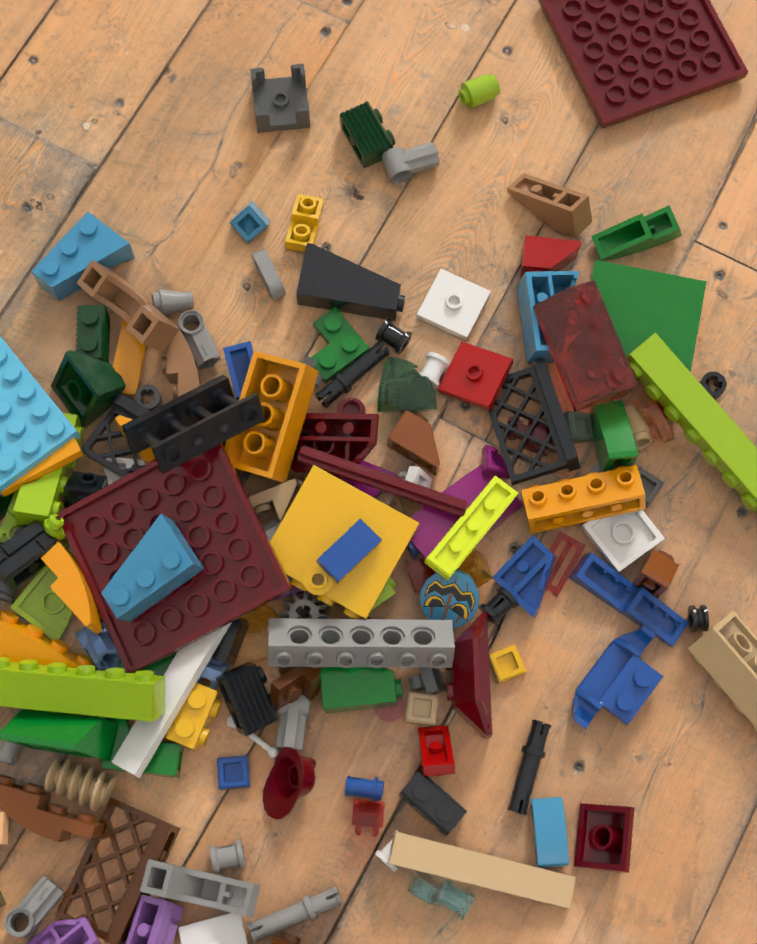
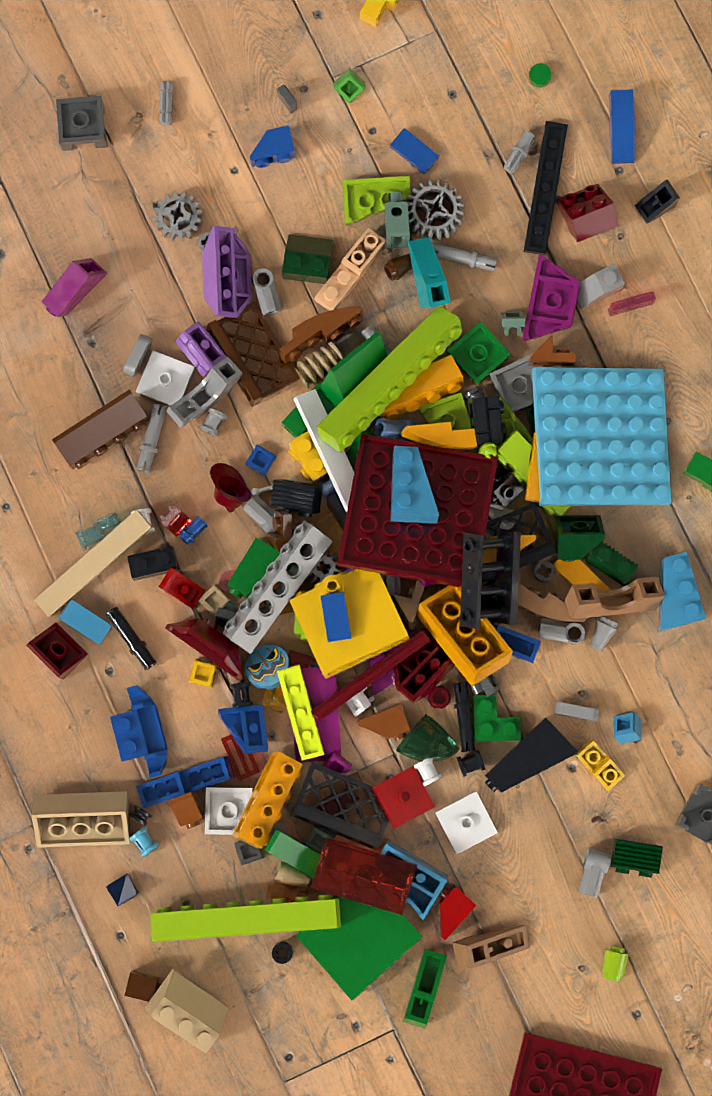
camera: 130 degrees right, 10 degrees up
none -> medium azure bush [129,827,160,858]

